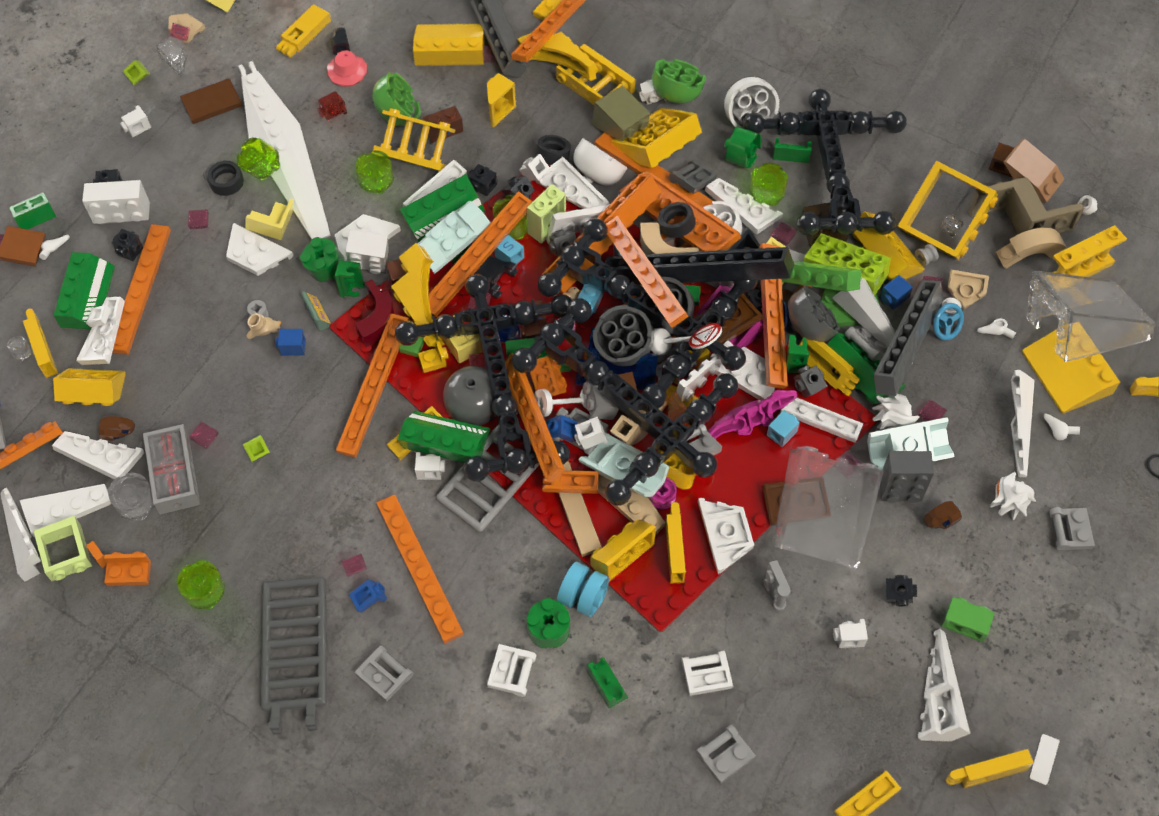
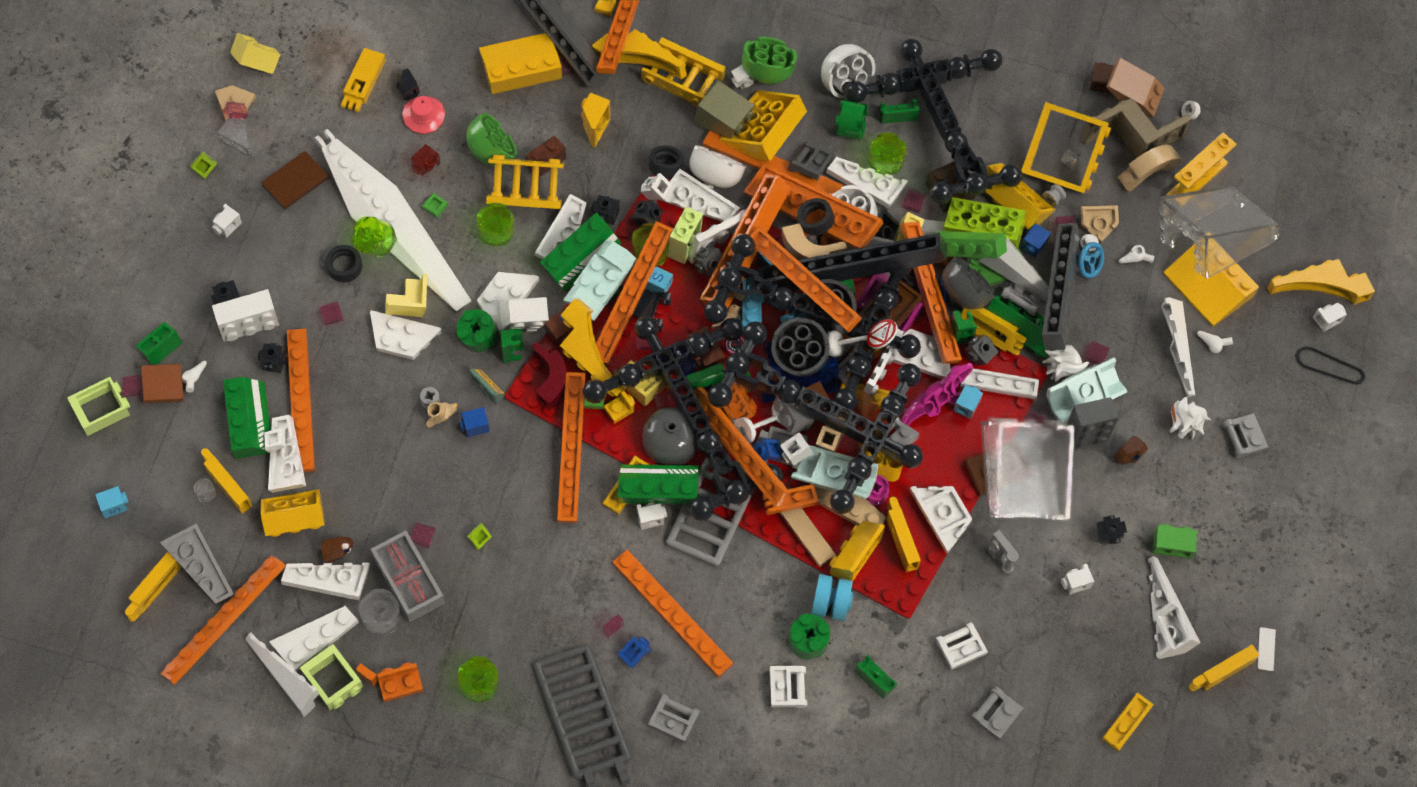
camera: 20 degrees left, 5 degrees up
none -> bright green tile [422,193,448,218]

